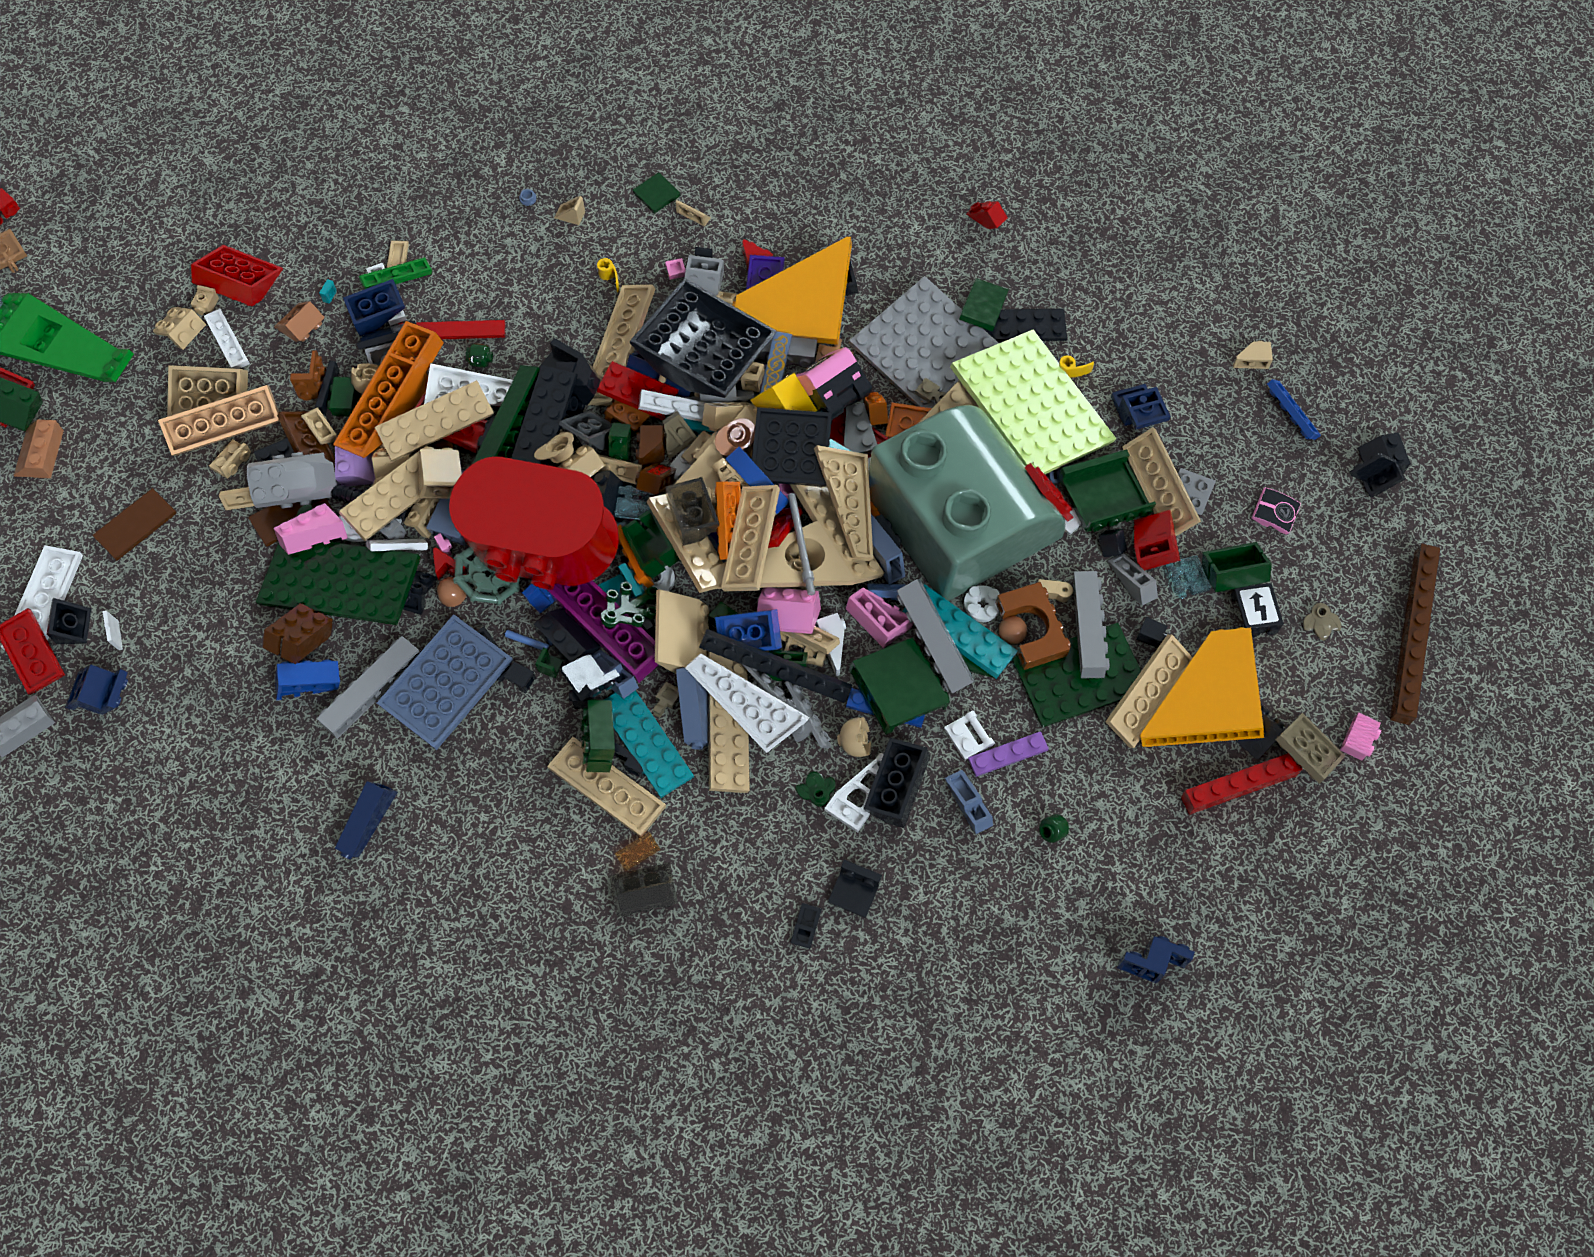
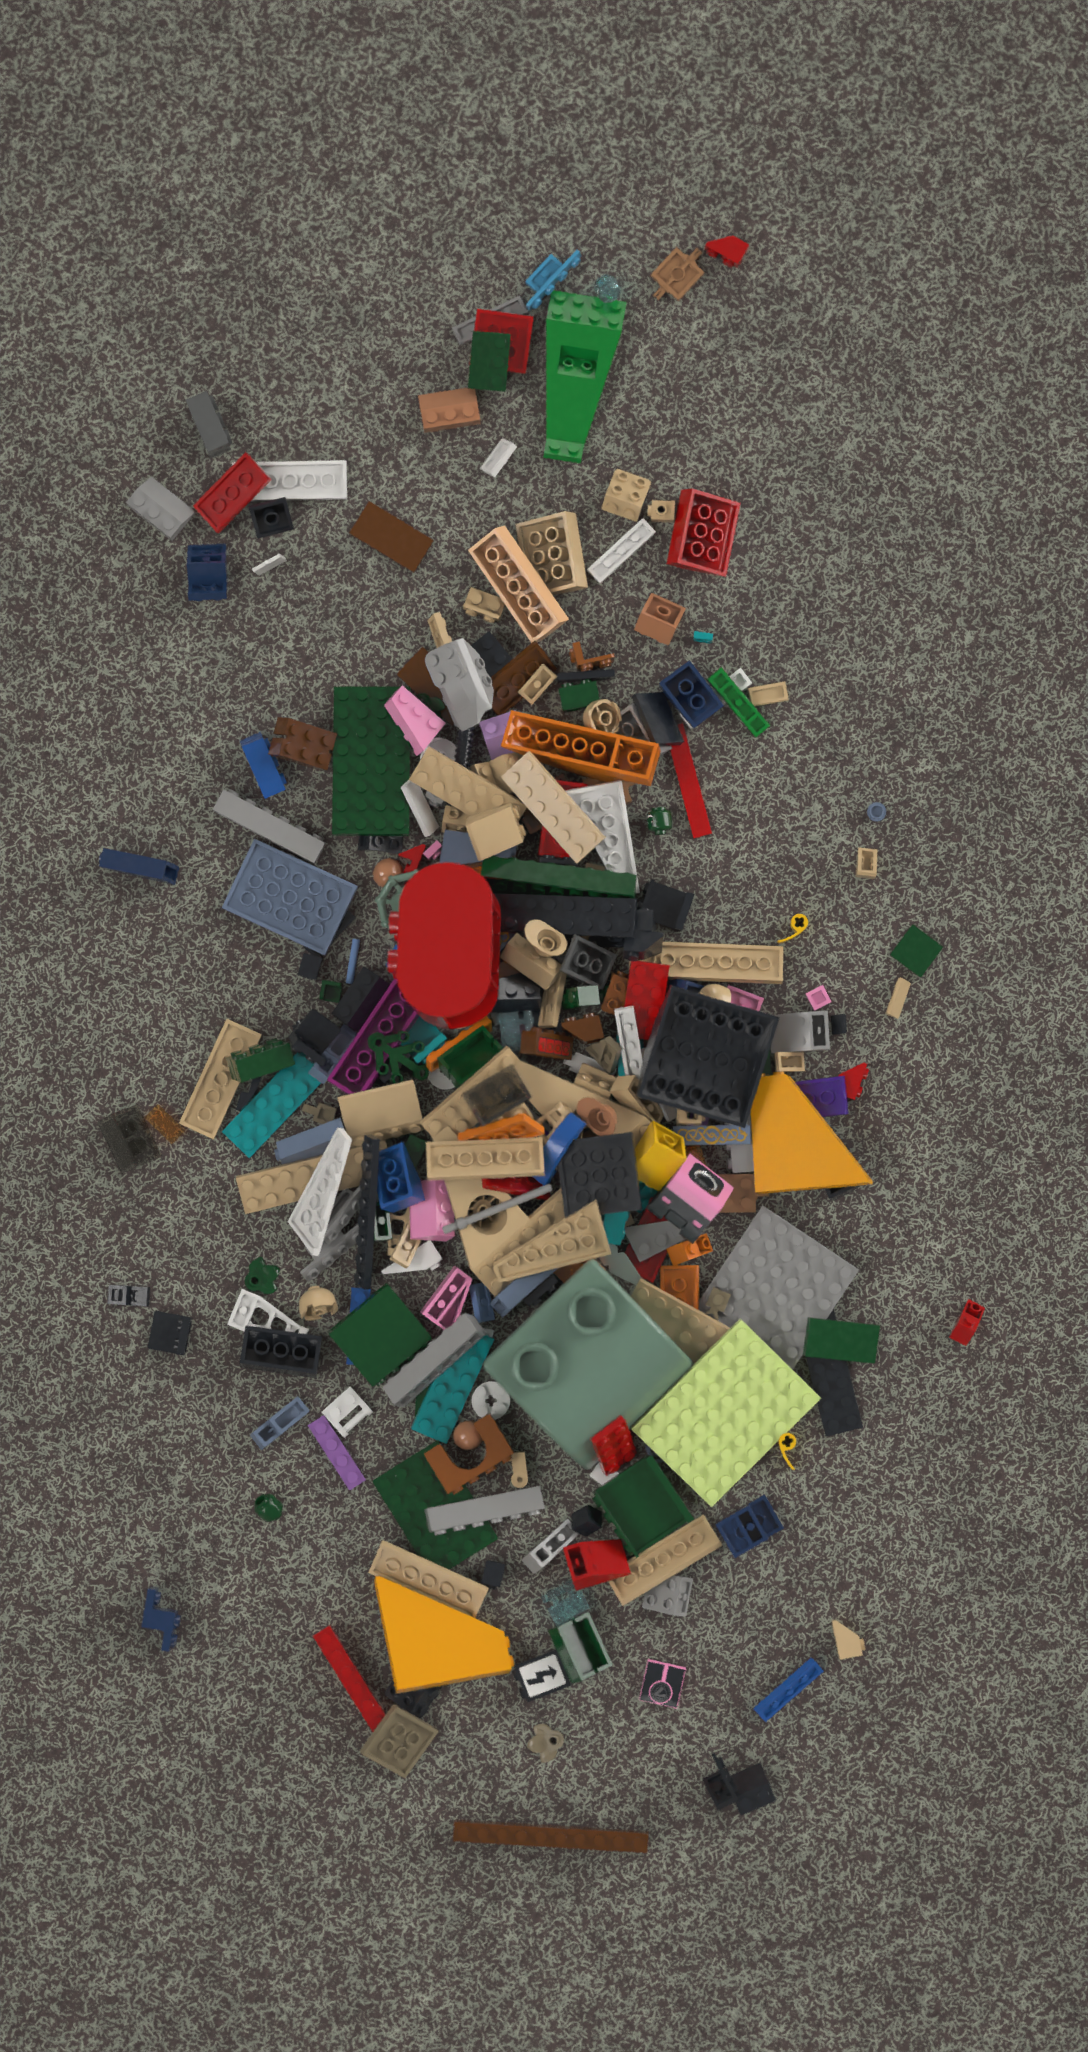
camera: 80 degrees right, 20 degrees up
bright pink brick [1340,712,1381,760] -> none
none -> white plate [480,438,517,477]

